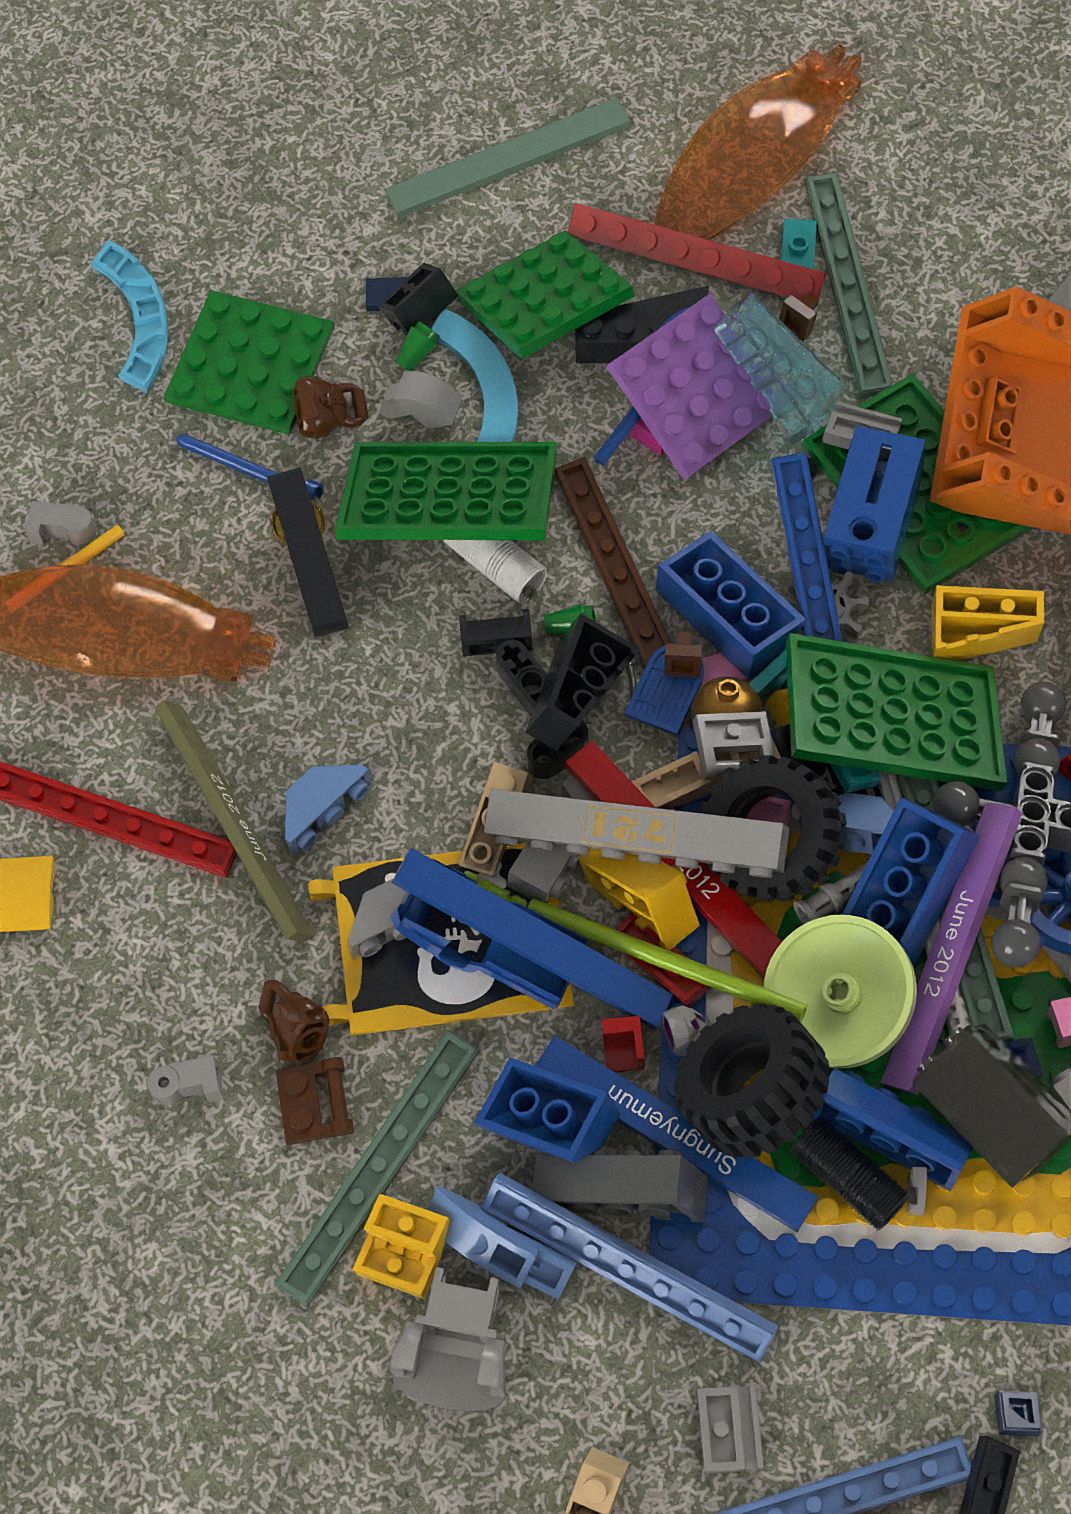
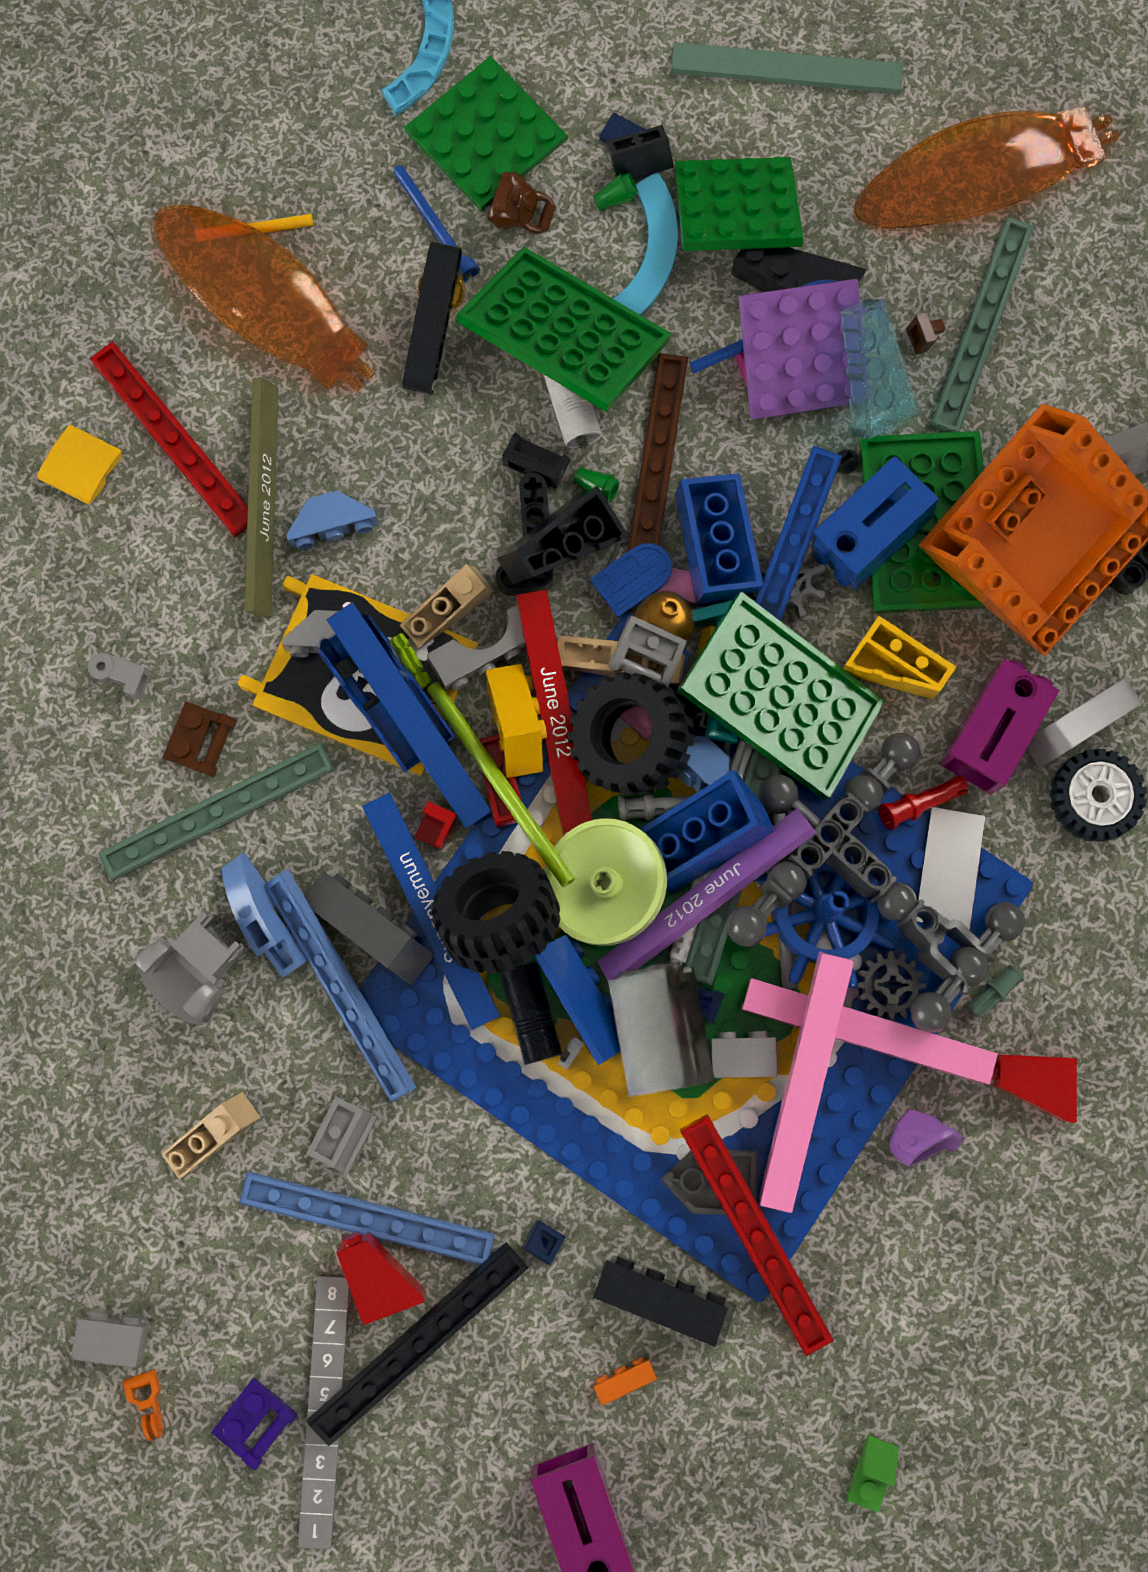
camera: 25 degrees right, 15 degrees up
light grey leg [25,501,96,545] -> none
reddish brown piece [258,980,330,1063] -> none
yellow slope [352,1193,450,1299] -> none
light grey brick [379,371,462,429] -> none
blue slope [474,1057,621,1163] -> none
light grey brick [484,789,790,878] -> none
red plate [568,203,826,300] -> none
light grey rock [662,1006,707,1056] -> none
reddish brown tile [664,632,702,678] -> none
teal plate [781,219,817,269] -> none
light grey plate [822,401,902,460] -> none

